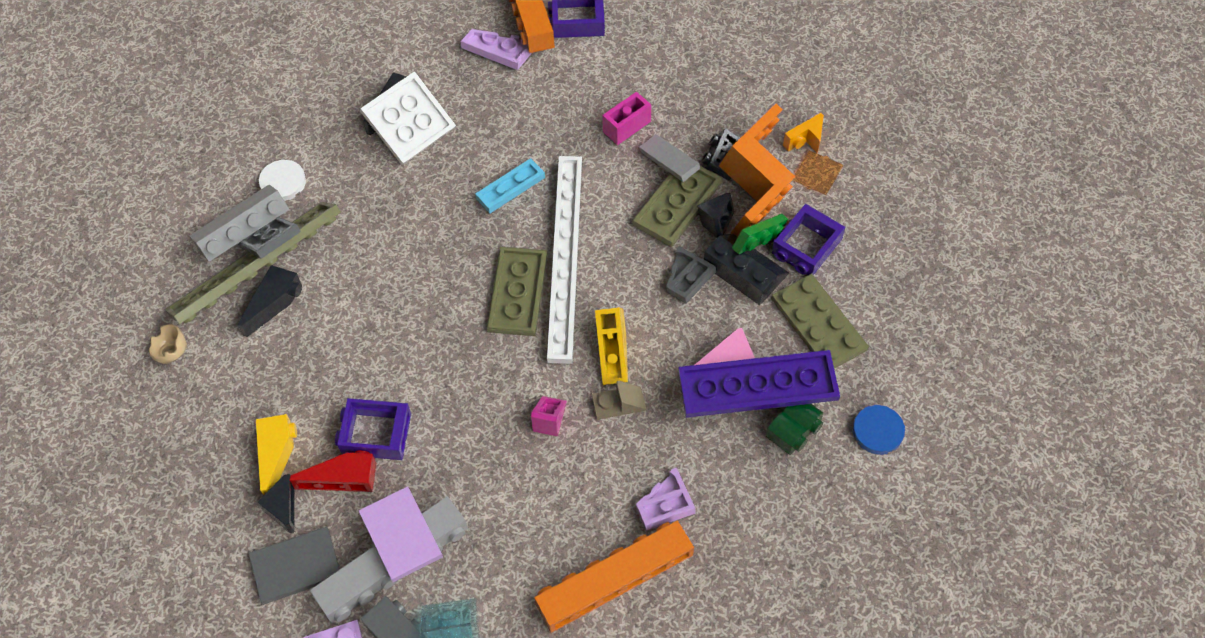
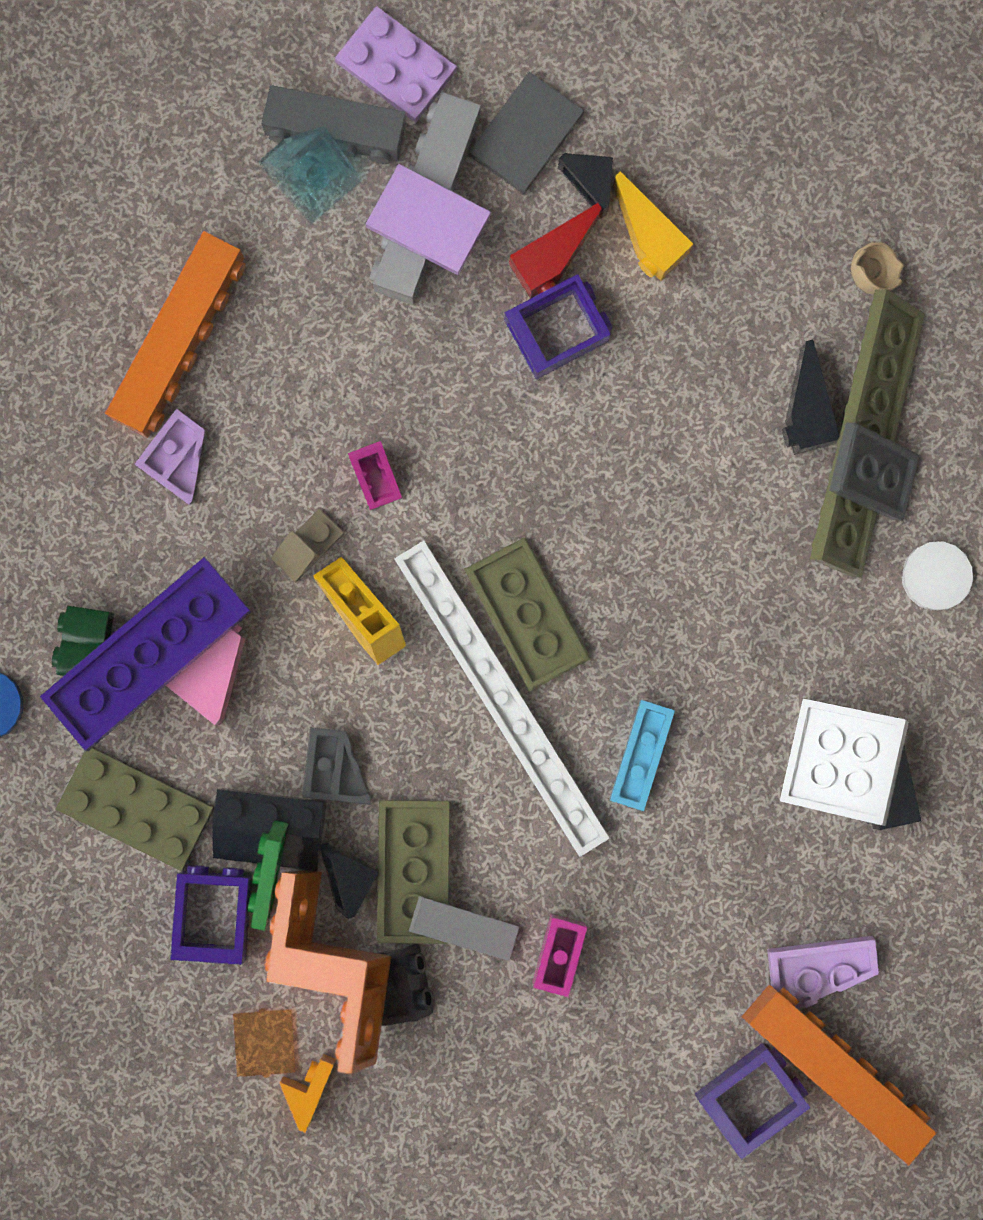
camera: 140 degrees right, 25 degrees up
light grey brick [189,185,290,262] -> none

